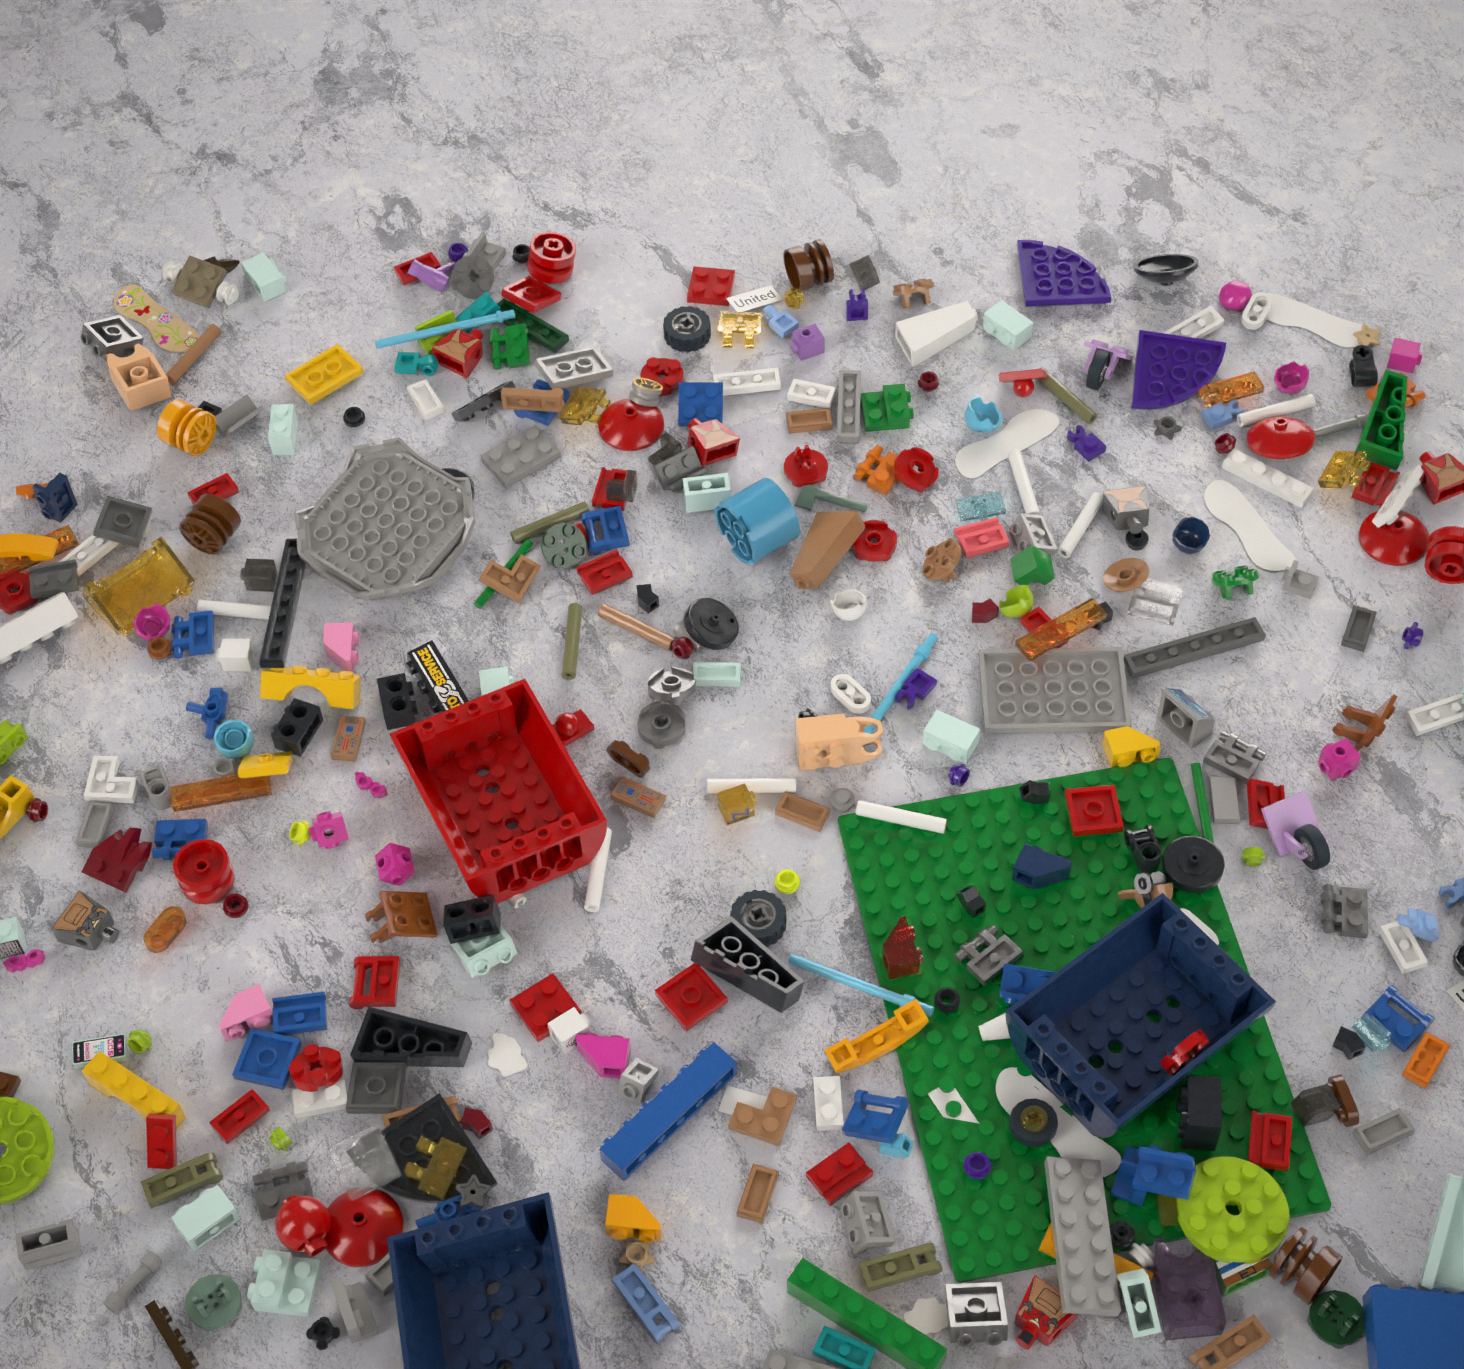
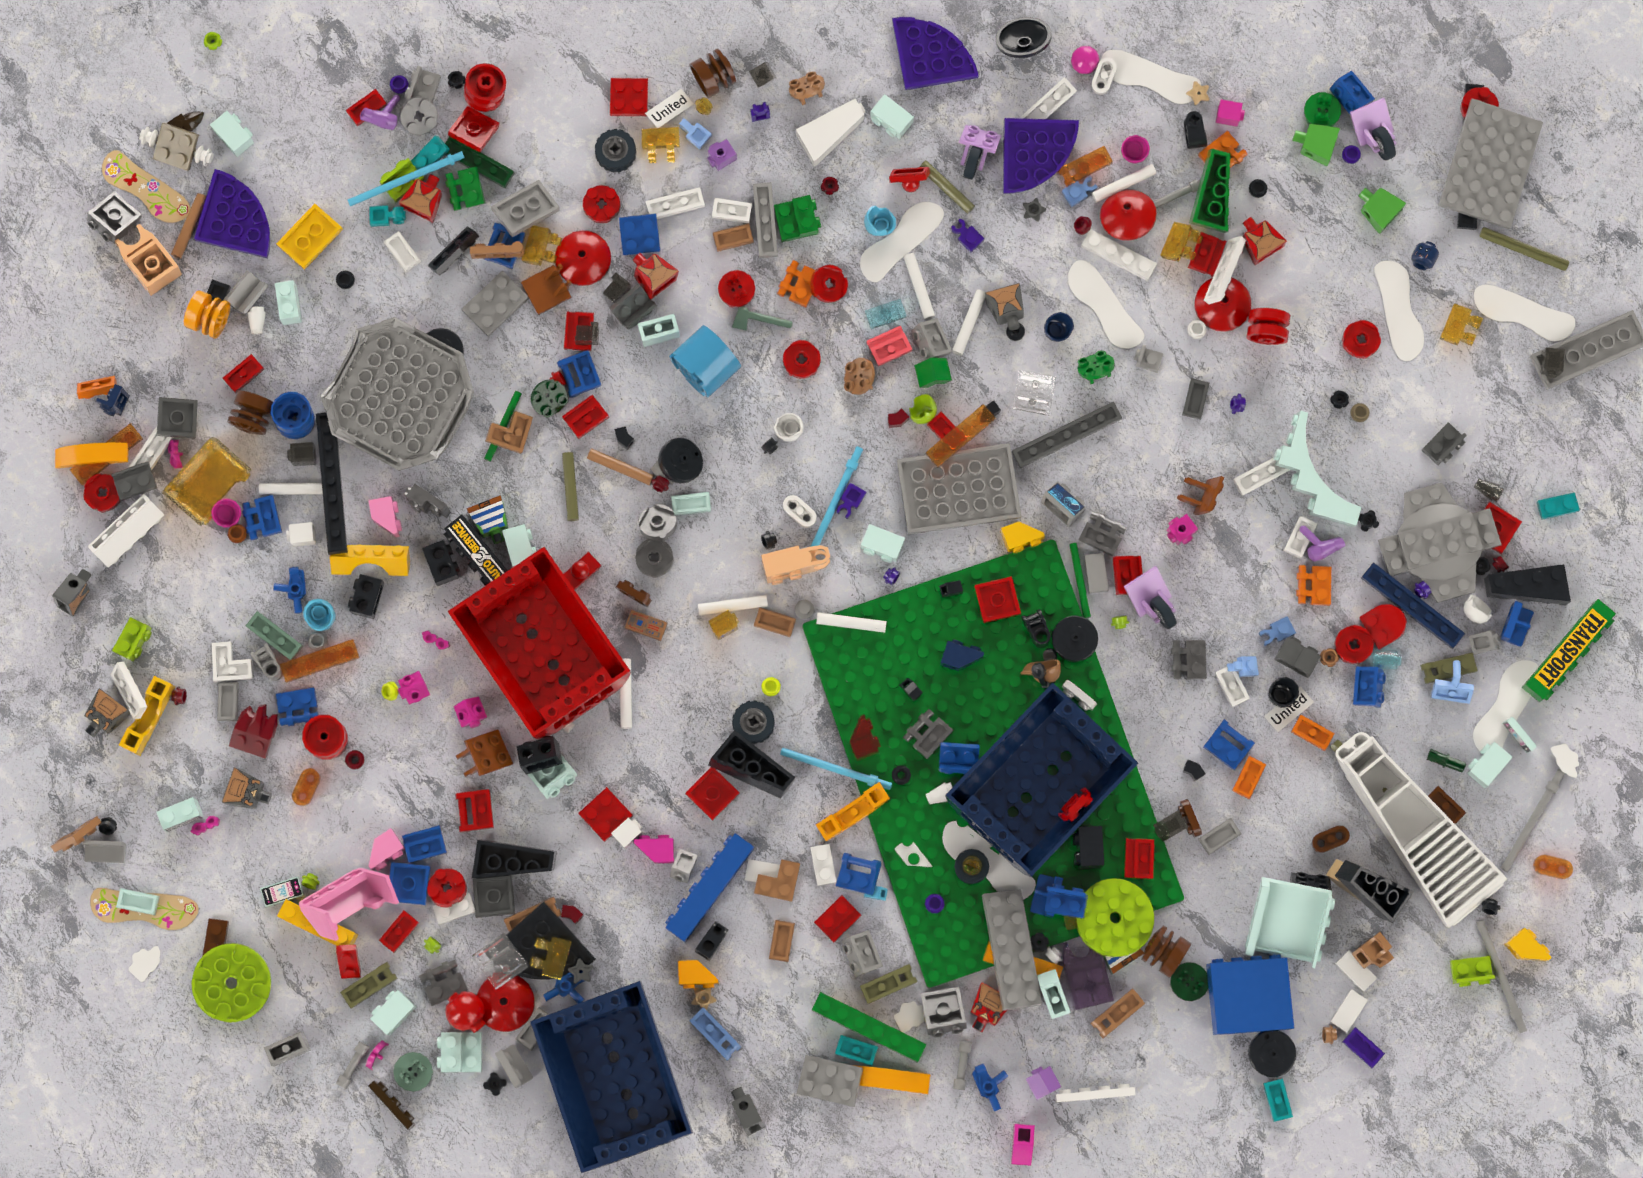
camera: 10 degrees left, 25 degrees up
yellow plate [238,751,293,778] -> none
medium nougat tile [331,715,366,762] -> none
white sticker [487,1033,528,1077] -> none
olive piece [510,501,590,544] -> none
light grey wheel [629,378,663,407] -> none
medium nougat slope [789,511,865,589] -> none
medium nougat dish [1103,558,1149,592] -> none
clear light blue brick [1352,1013,1392,1053] -> none
none -> dark pink piece [167,440,183,468]
none -> dark purple plate [194,169,270,259]
none -> lime plate [204,32,222,50]
none -> sand green plate [245,611,303,661]
none -> white cone [247,307,266,334]
none -> blue wheel [271,392,315,440]
none -> bright pink windscreen [299,868,399,941]
none -> dark pink piece [365,1040,389,1071]
none -> flat silver plate [404,484,451,518]
none -> torso [466,495,509,544]
none -> dark orange plate [521,264,572,315]
none -> black leg [695,921,729,961]
none -> black plate [761,437,778,454]
none -> white plate [1187,320,1207,339]
none -> black plate [1249,179,1268,198]

